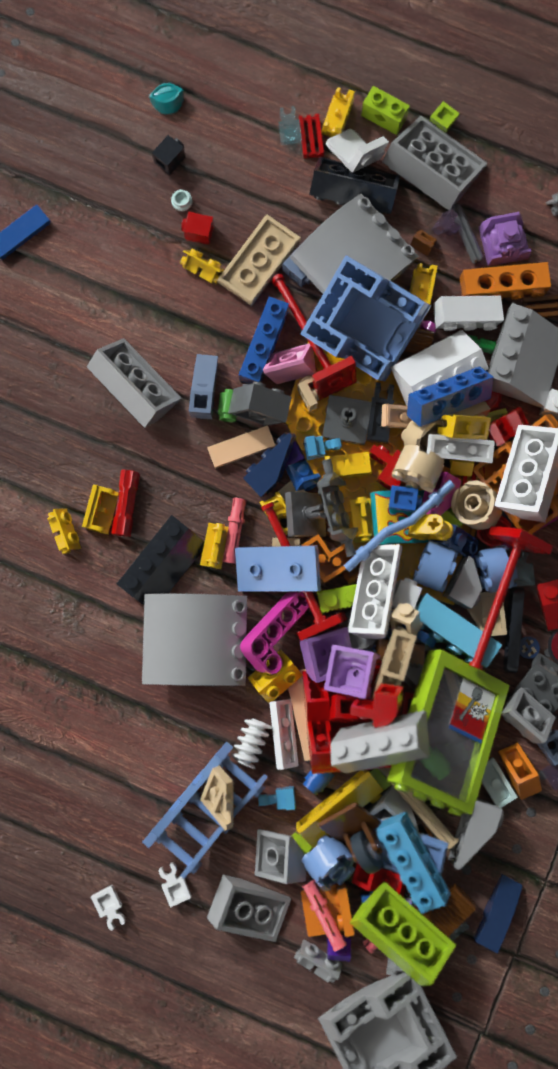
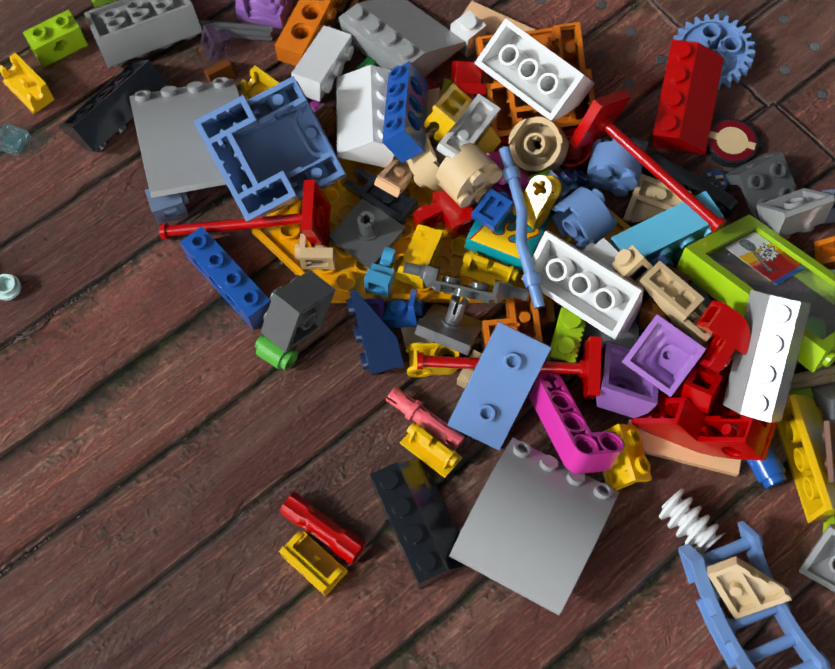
camera: 60 degrees left, 15 degrees down
yellow hinge [47,508,81,554] -> none
light grey slope [87,338,181,428] -> none
yellow hinge [180,248,224,284] -> none
red brick [181,211,214,245] -> none
sand blue slope [189,354,218,419] -> none
light nougat tile [207,425,275,468] -> none
tan plate [217,214,301,306] -> none
dark azure piece [258,786,296,810] -> none
bright pink slope [263,343,316,384] -> none
white plate [270,699,299,770] -> none
red tile [298,114,324,159] -> none
white bracket [326,129,389,173] -> none
light grey slope [443,557,482,609] -> none

